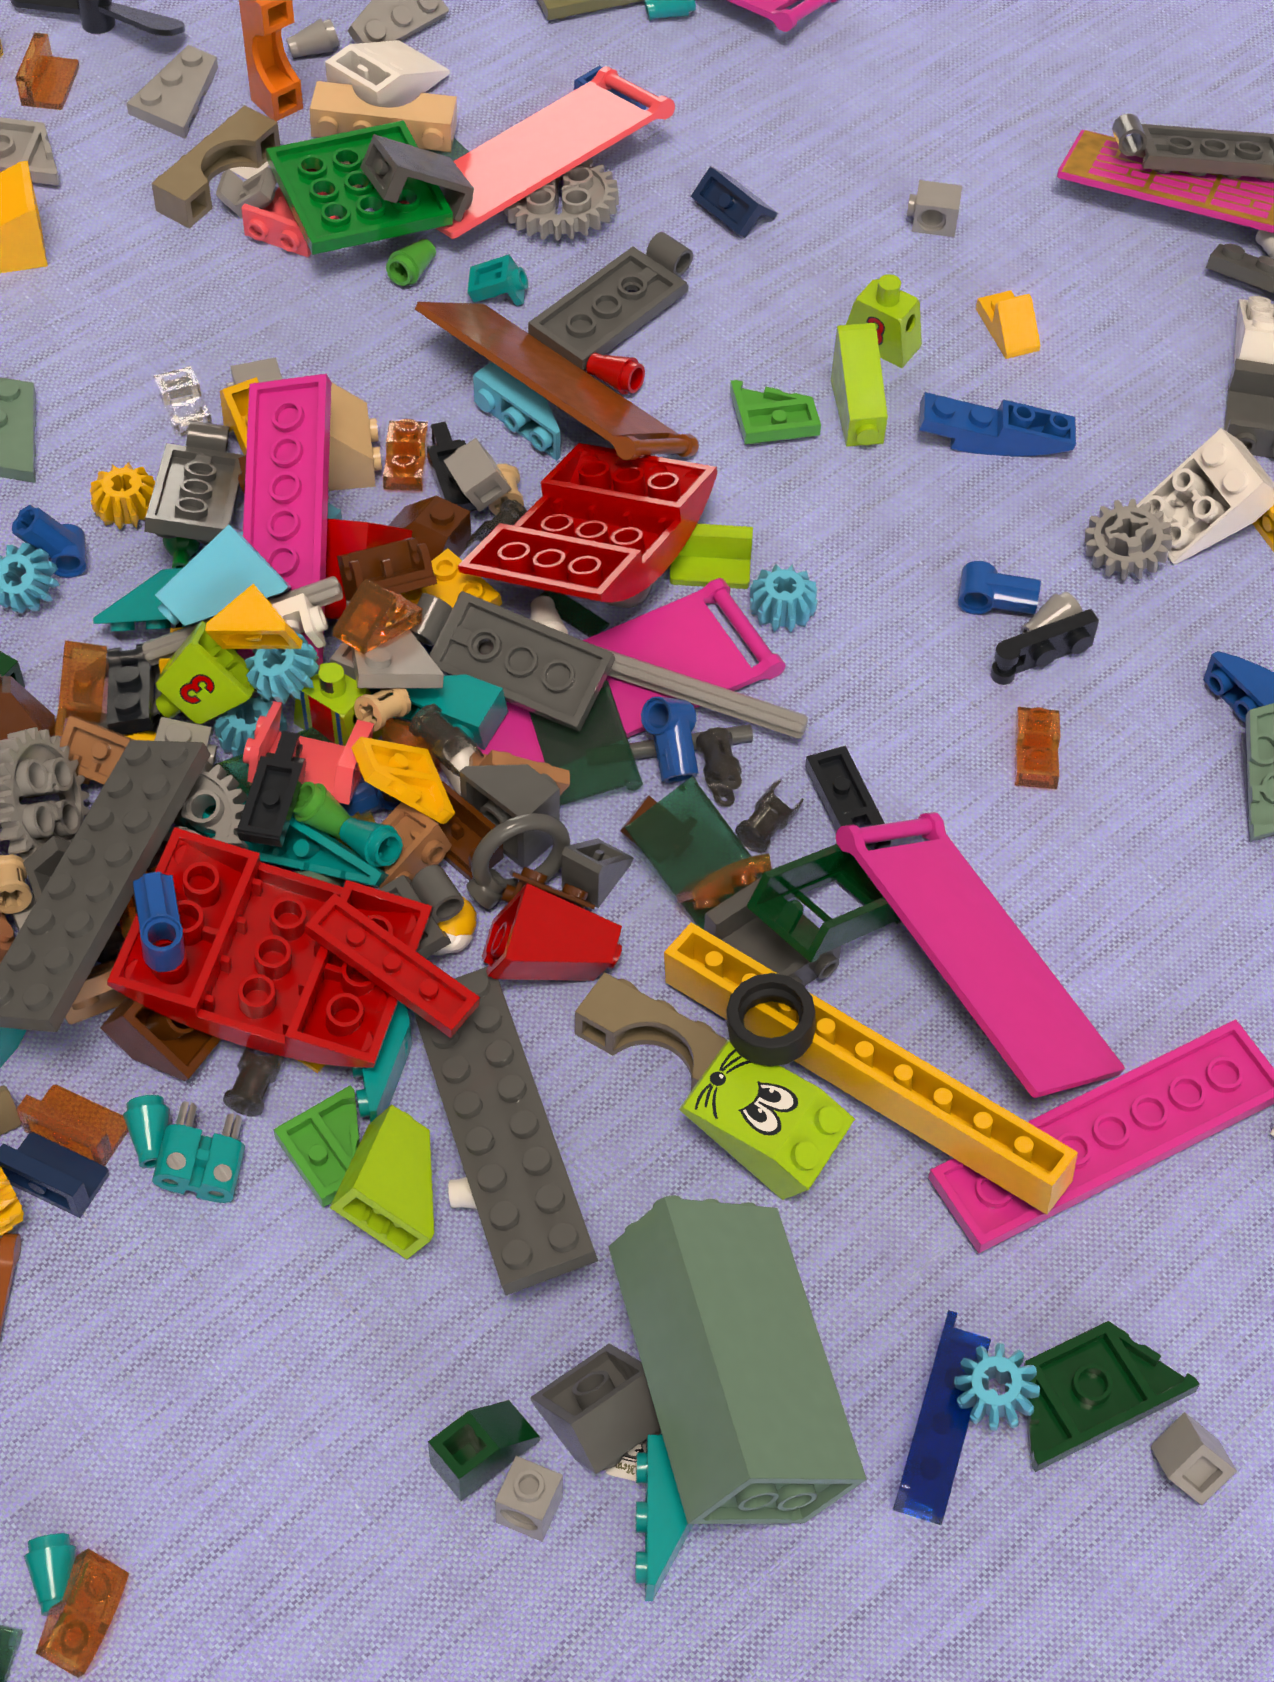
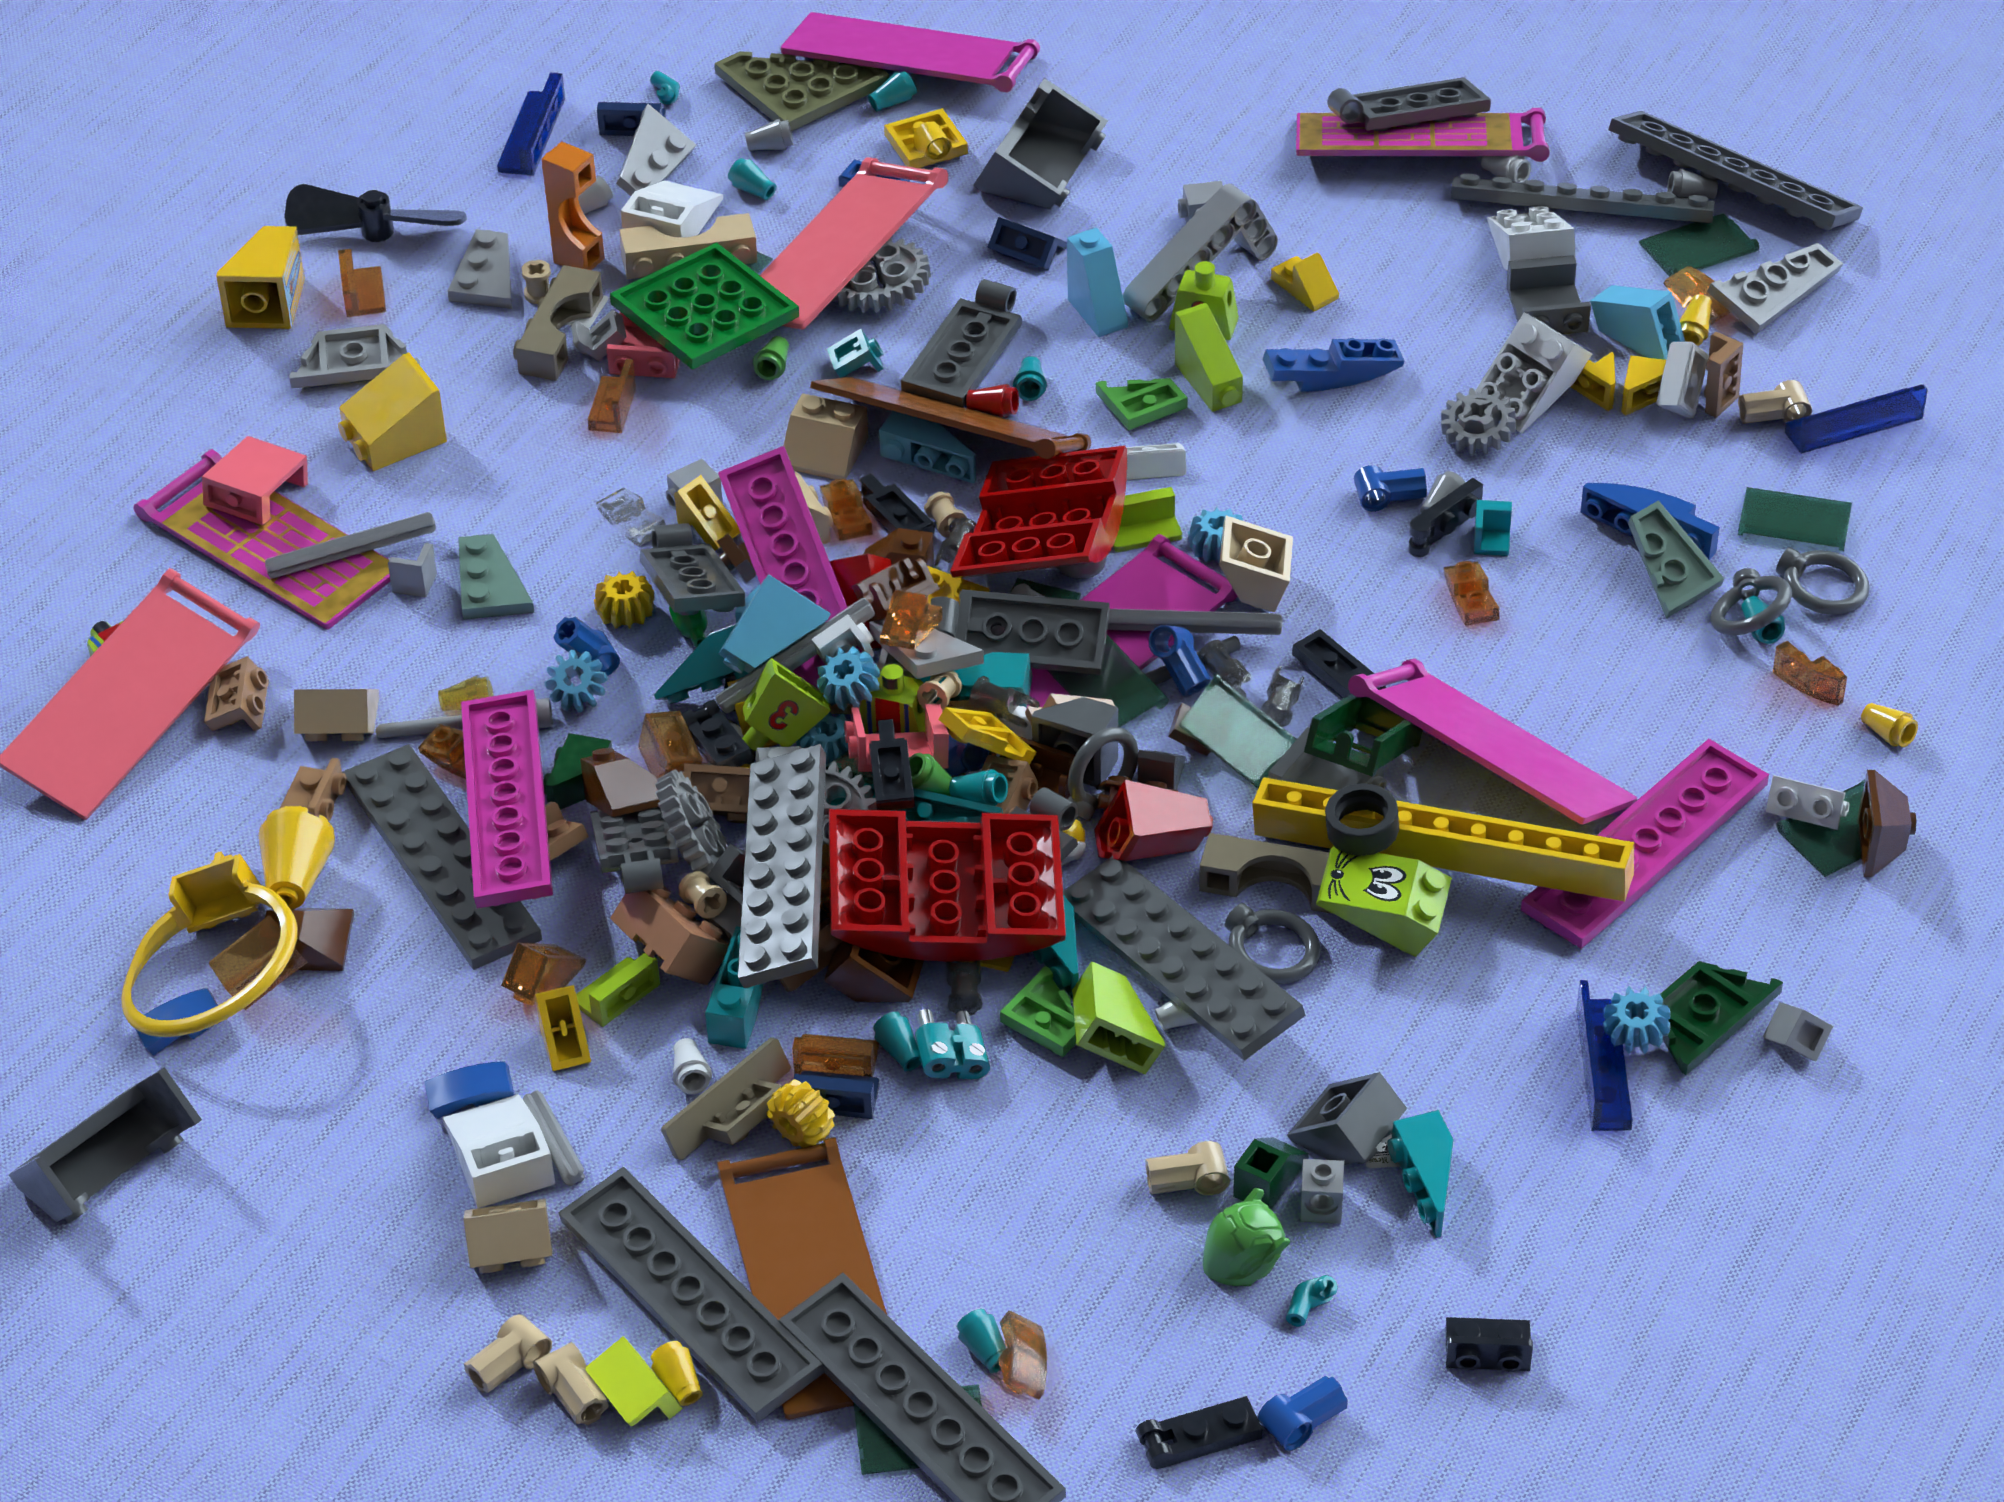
camera: 15 degrees left, 10 degrees down
blue piece [133,872,185,972] -> none
yellow slope [205,584,303,649] -> none
red plate [305,893,480,1038] -> none
dark grey panel [360,134,475,222] -> none
light grey brick [443,438,512,512] -> none
sand green container [608,1195,867,1524] -> none
clear orange slope [676,854,772,909] -> none
none -> tan bush [521,260,551,304]
none -> clear orange panel [587,359,636,433]
none -> teal cone [728,158,777,200]
none -> light grey cone [745,119,794,151]
none -> tan slope [783,393,868,482]
none -> yellow plate [884,108,968,168]
none -> dark grey windscreen [973,78,1108,209]
none -> teal cone [1013,356,1047,401]
none -> medium azure slope [1067,227,1128,337]
none -> light grey beam [1123,184,1278,321]
none -> white slope [1126,443,1187,480]
none -> tan piece [1145,1141,1230,1195]
none -> bright green helmet [1203,1188,1290,1286]
none -> tan slope [1219,516,1293,612]
none -> dark grey piece [1225,903,1321,984]
none -> teal arm [1286,1275,1338,1327]
none -> teal panel [1474,500,1512,556]

